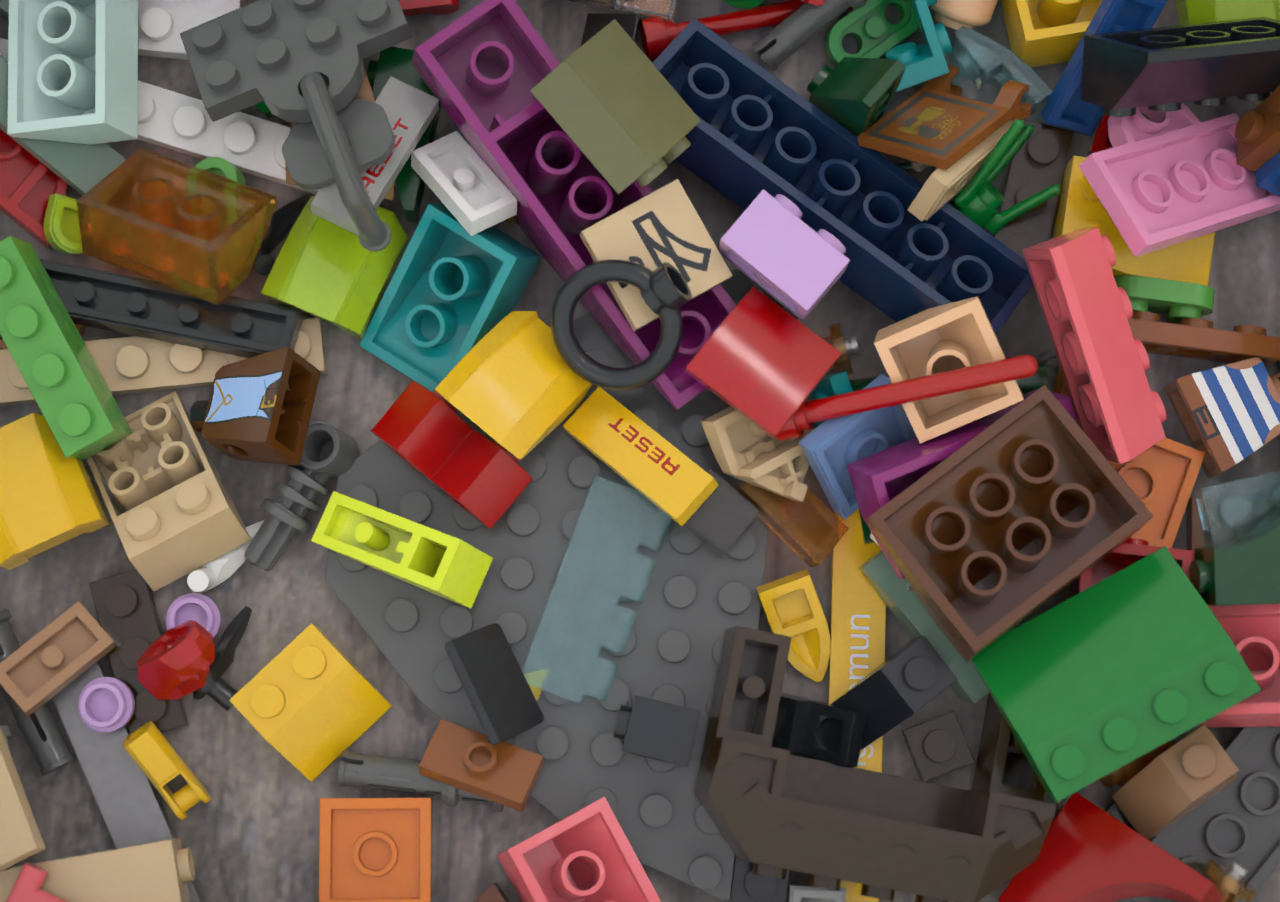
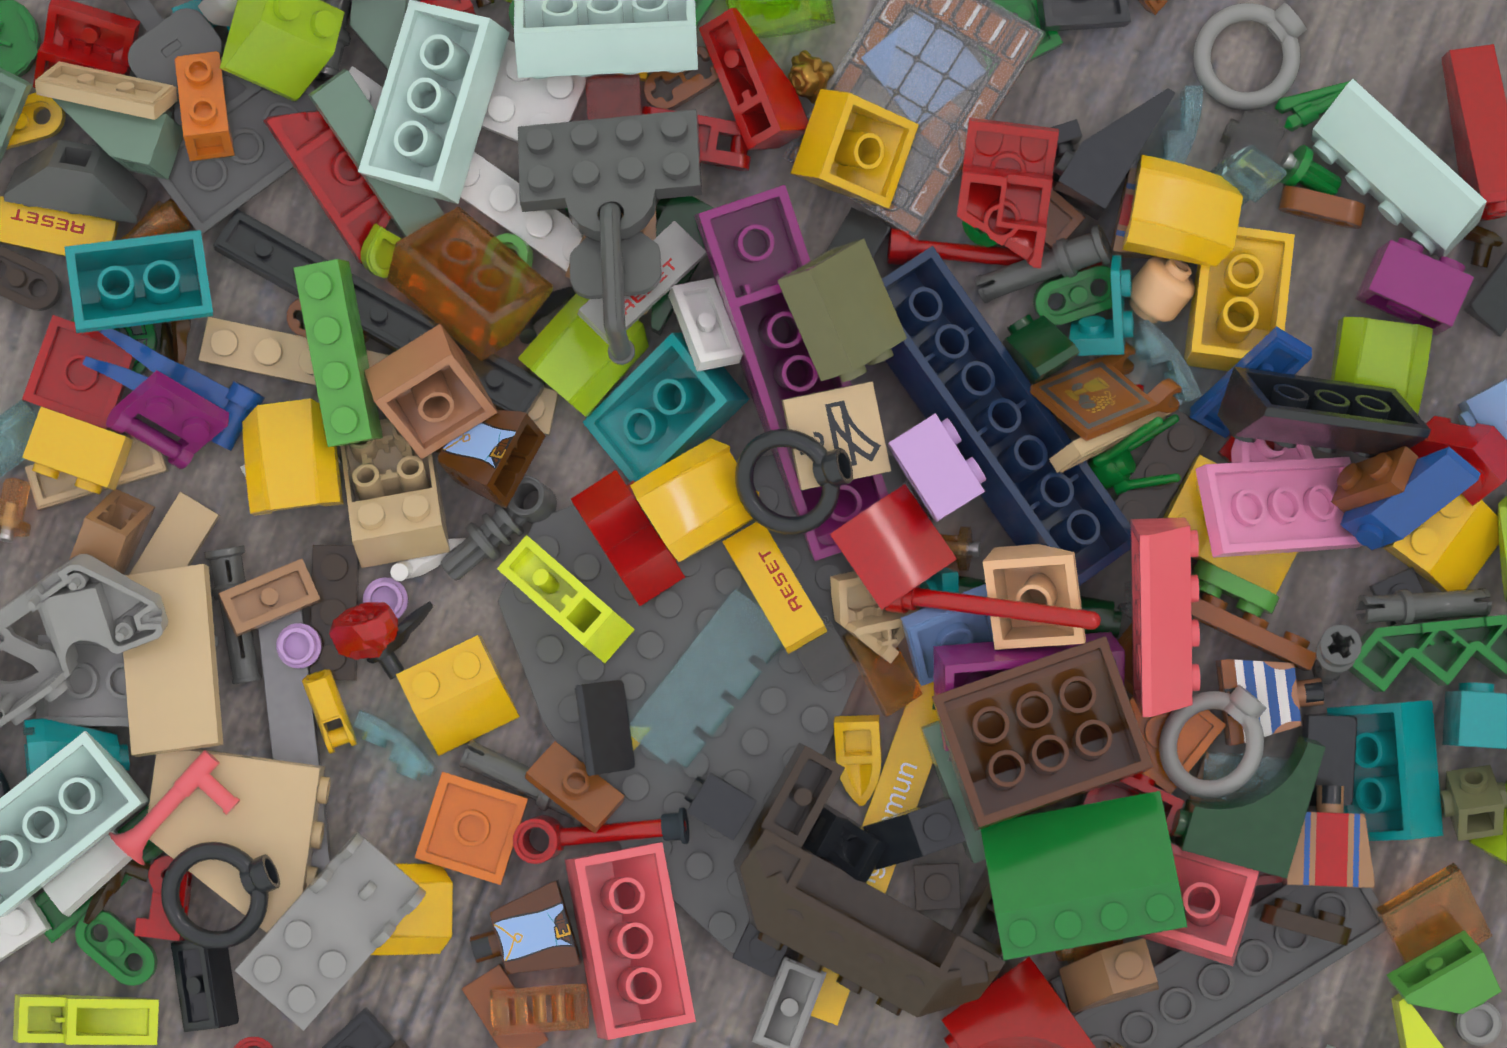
camera: 25 degrees right, 5 degrees up
none -> clear light blue slope [353,710,437,781]
none -> nougat slope [364,324,498,460]
none -> red piece [513,807,689,864]
none -> light grey piece [1159,685,1267,798]

